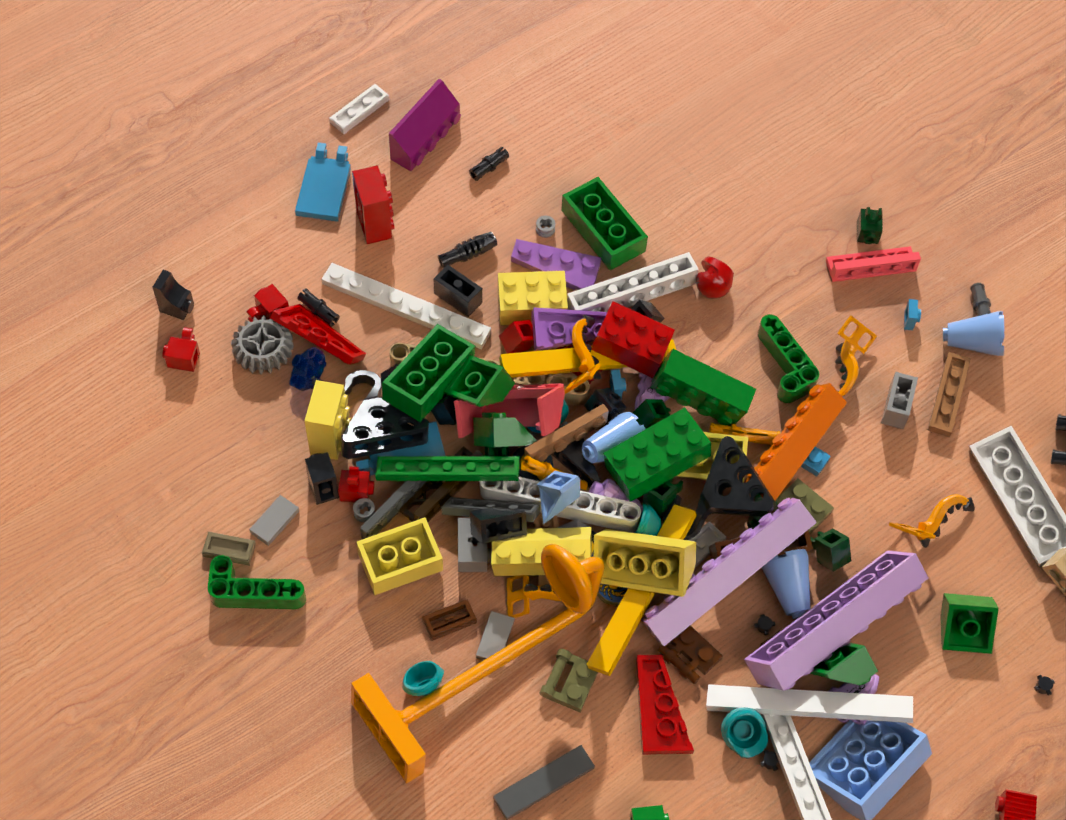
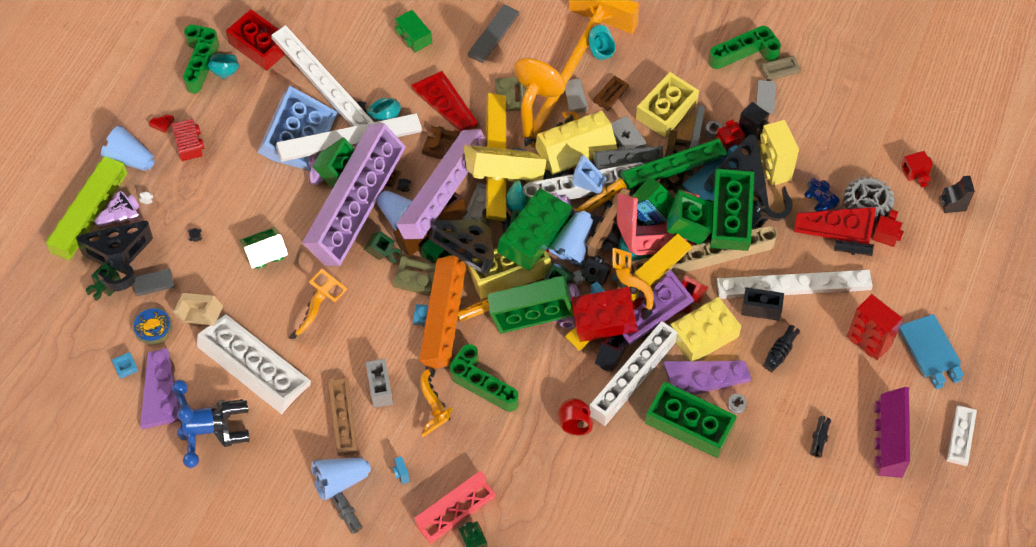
camera: 155 degrees right, 0 degrees up
black arch [470,507,527,544] -> none

